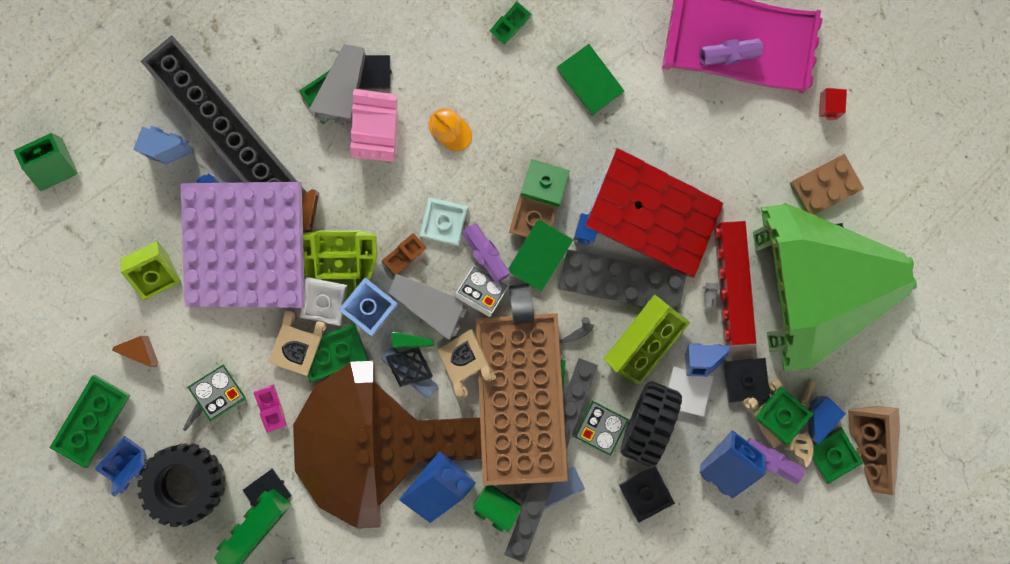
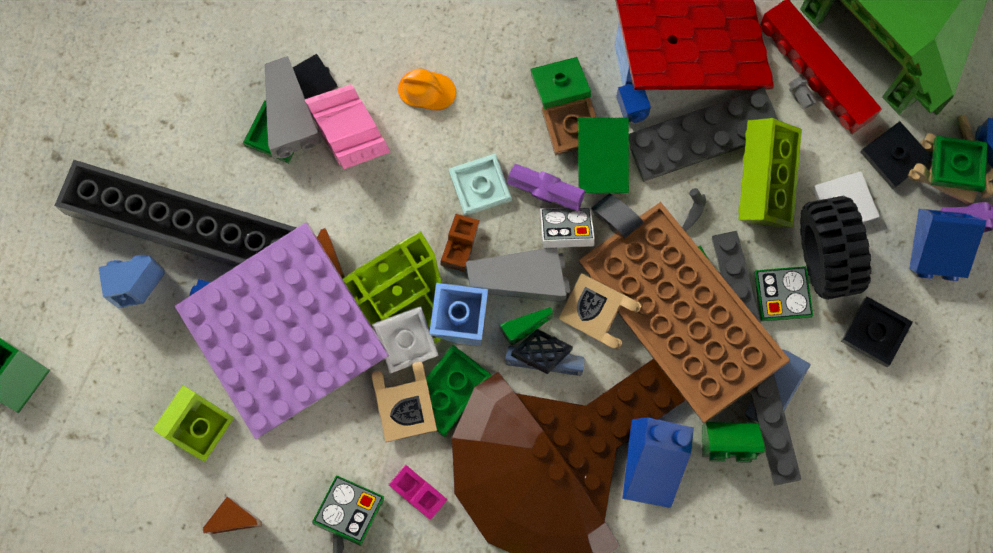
camera: 25 degrees left, 10 degrees down
slope [685,343,730,377] -> none

